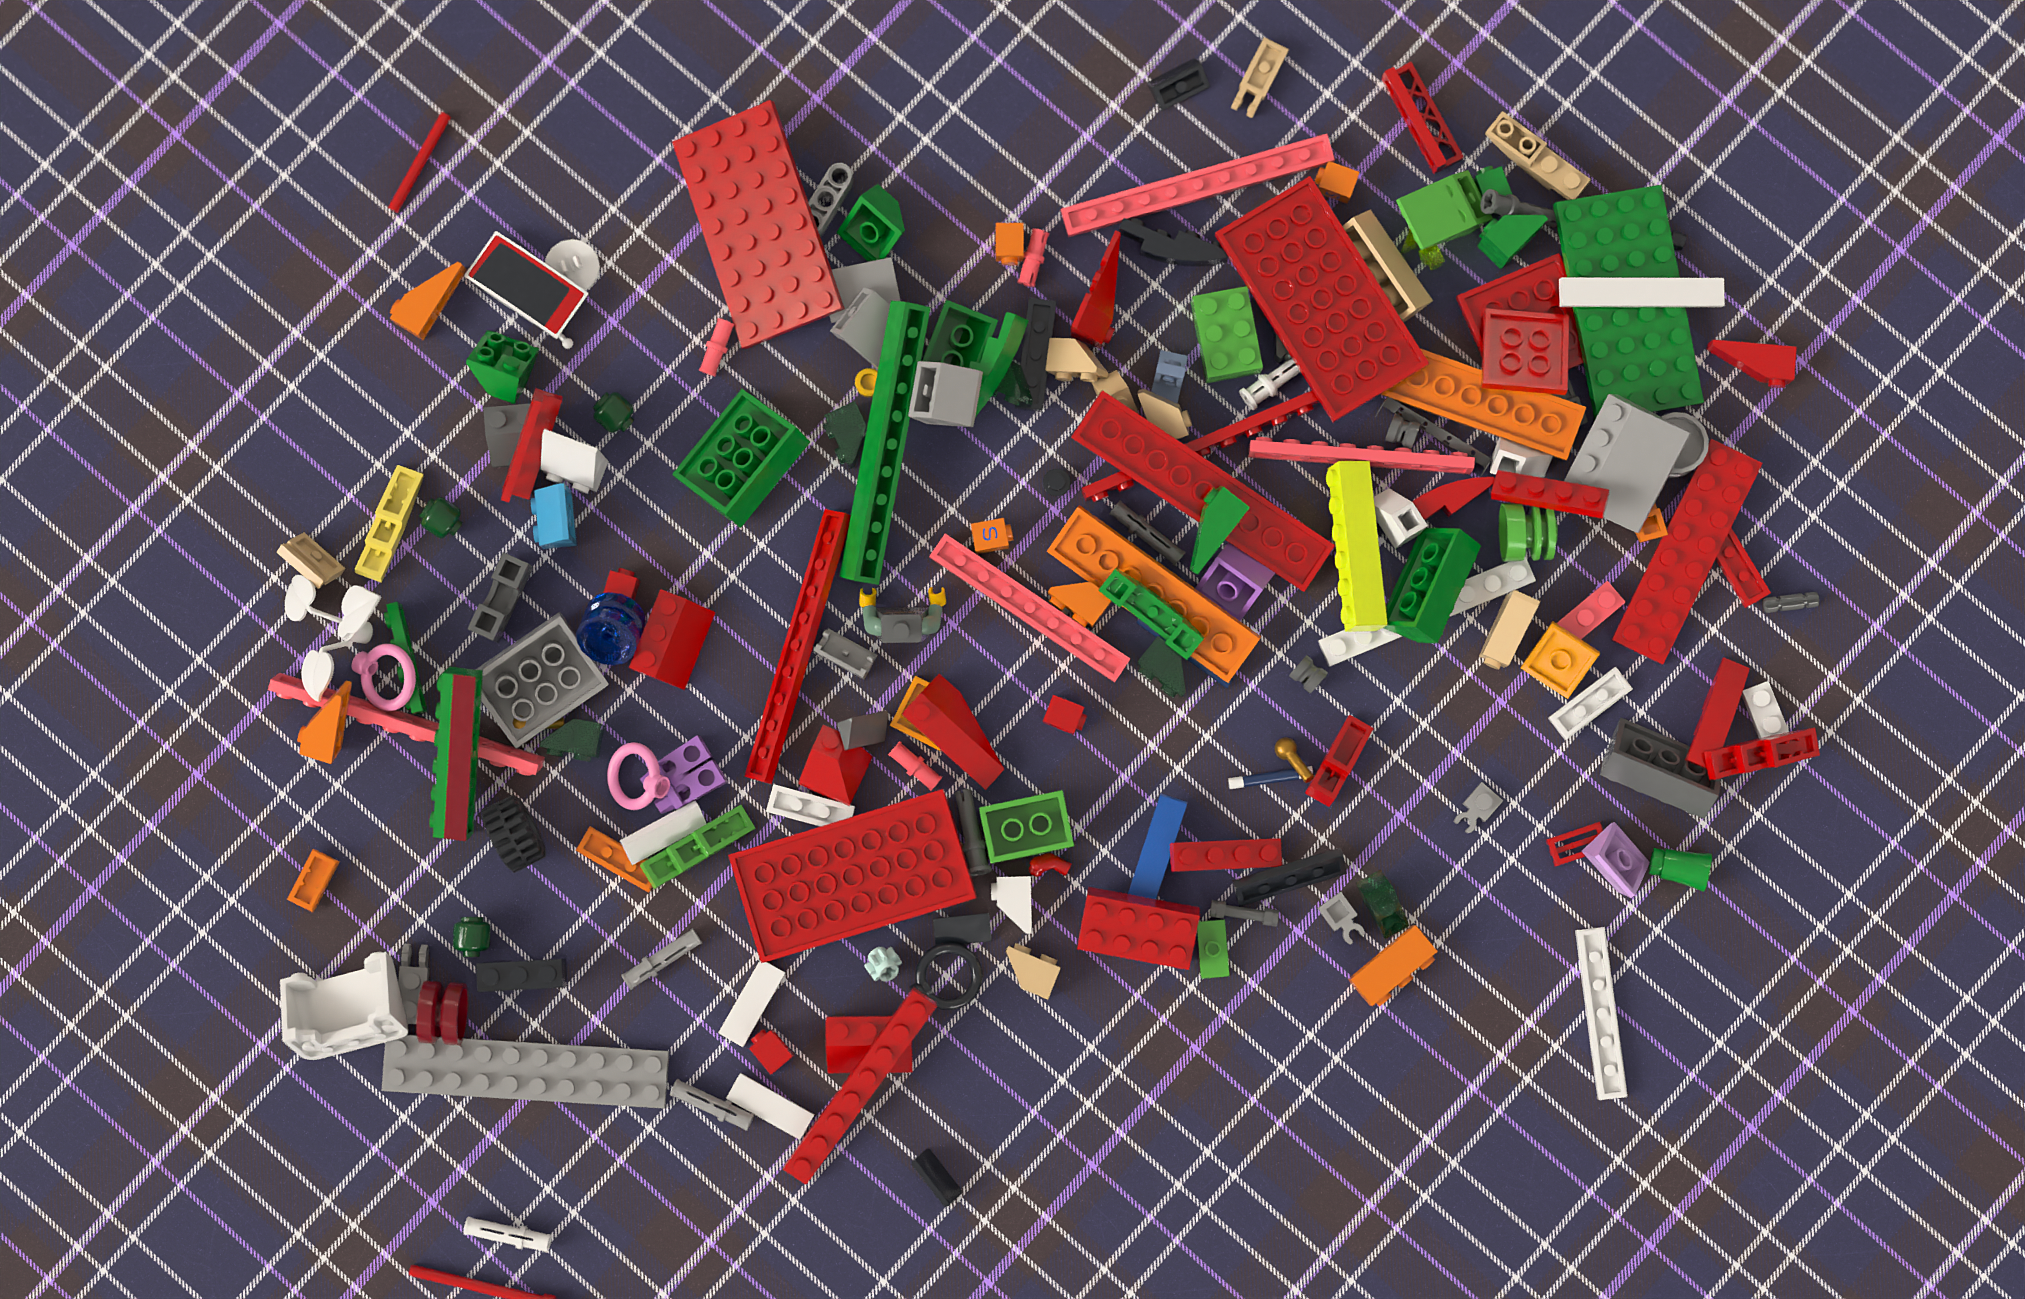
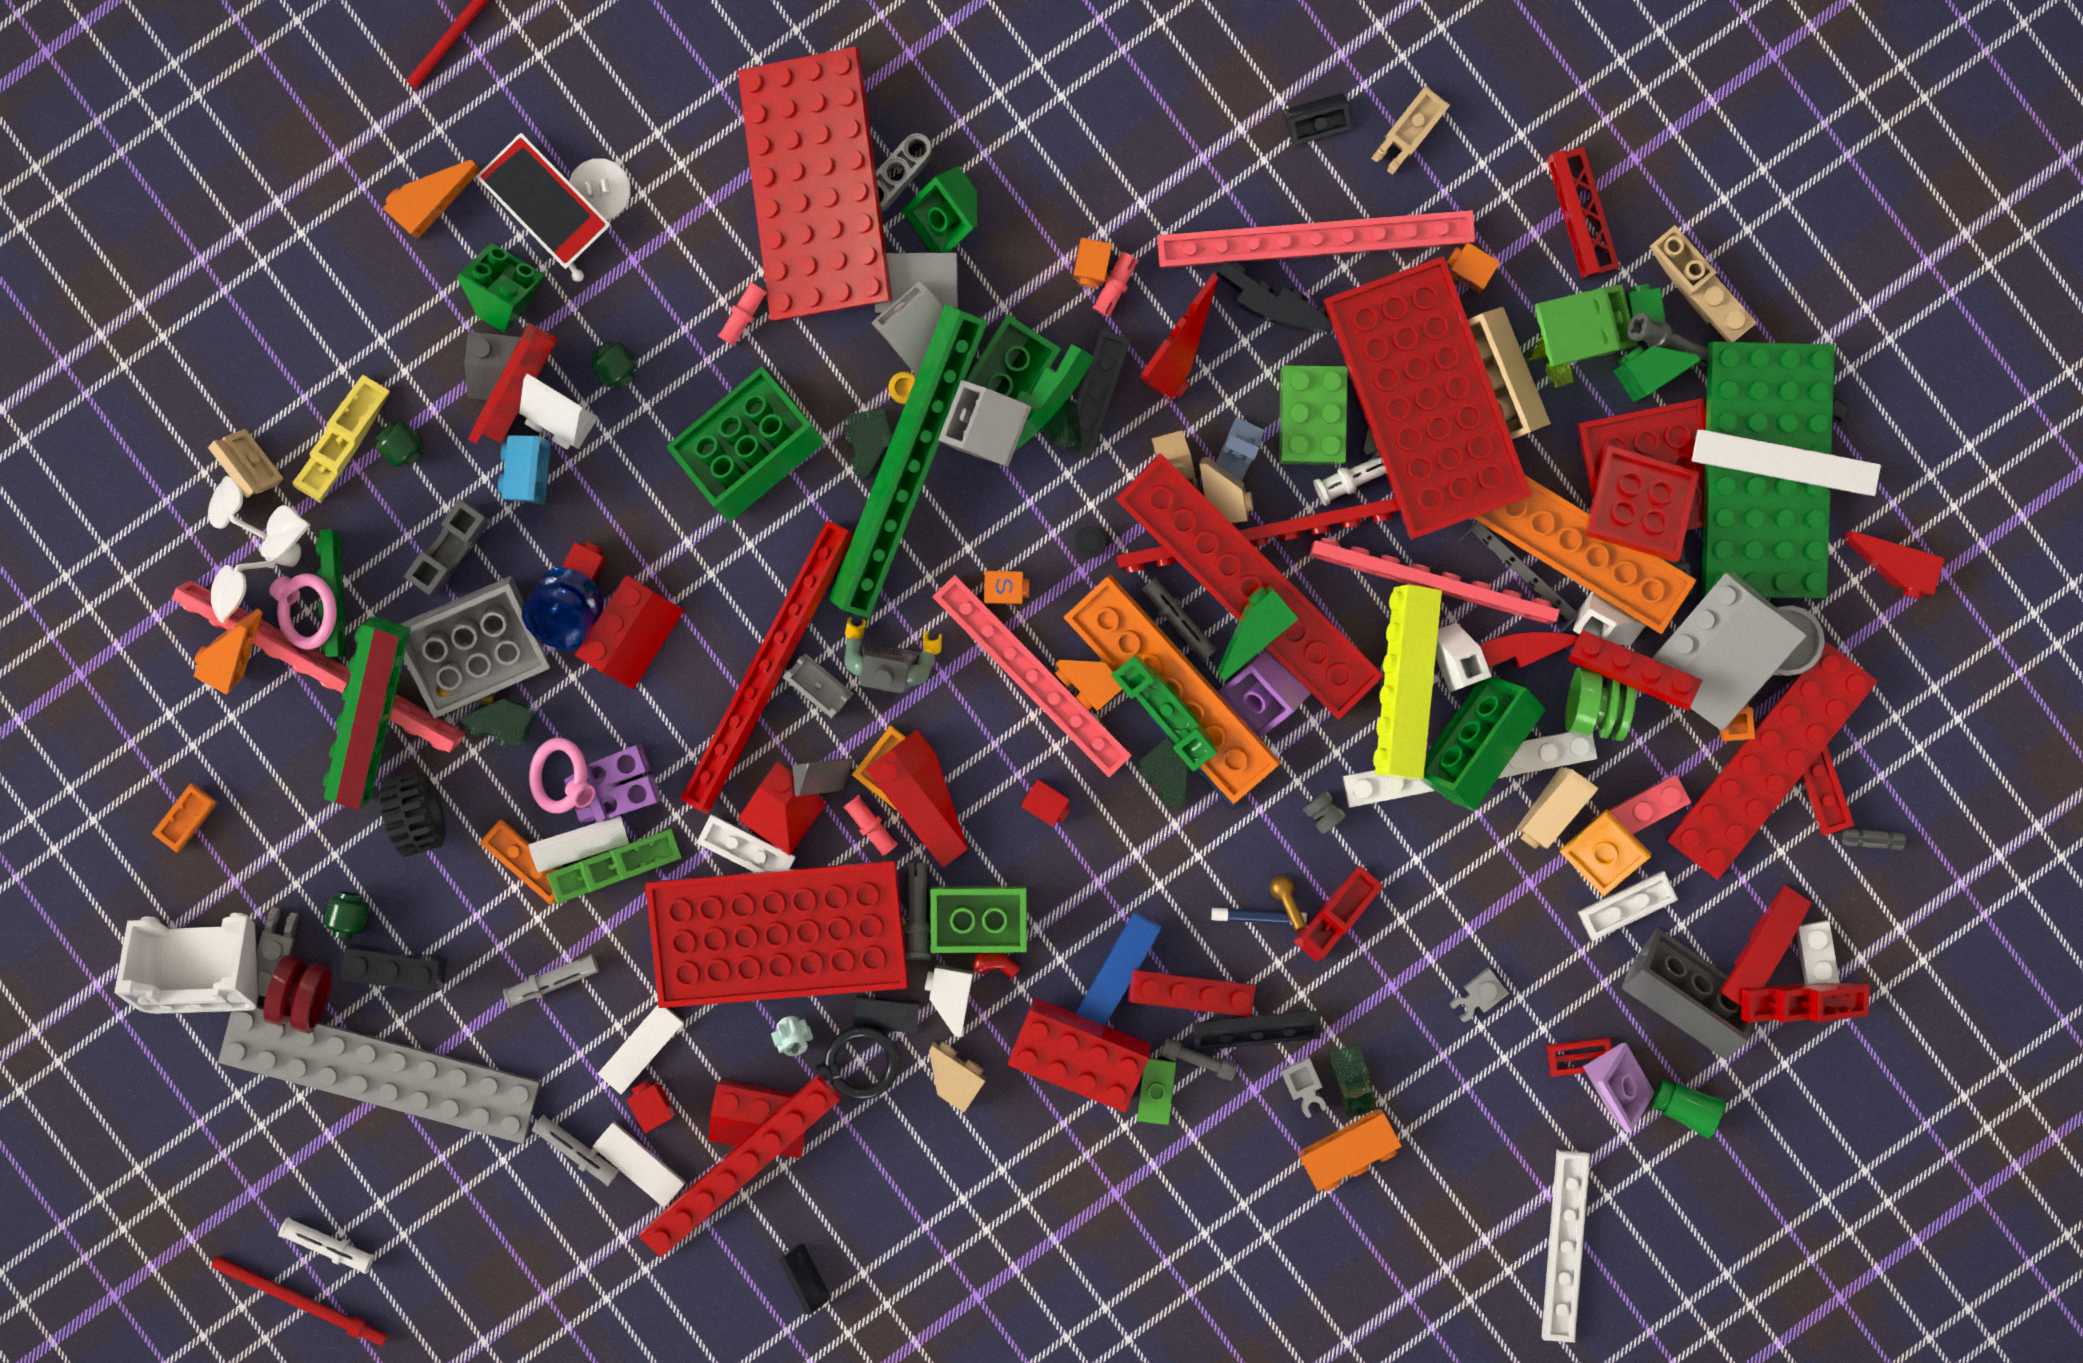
camera: 15 degrees right, 5 degrees up
tan slope [1046,338,1108,382] -> none
dark grey wheel [1385,414,1421,450] -> none

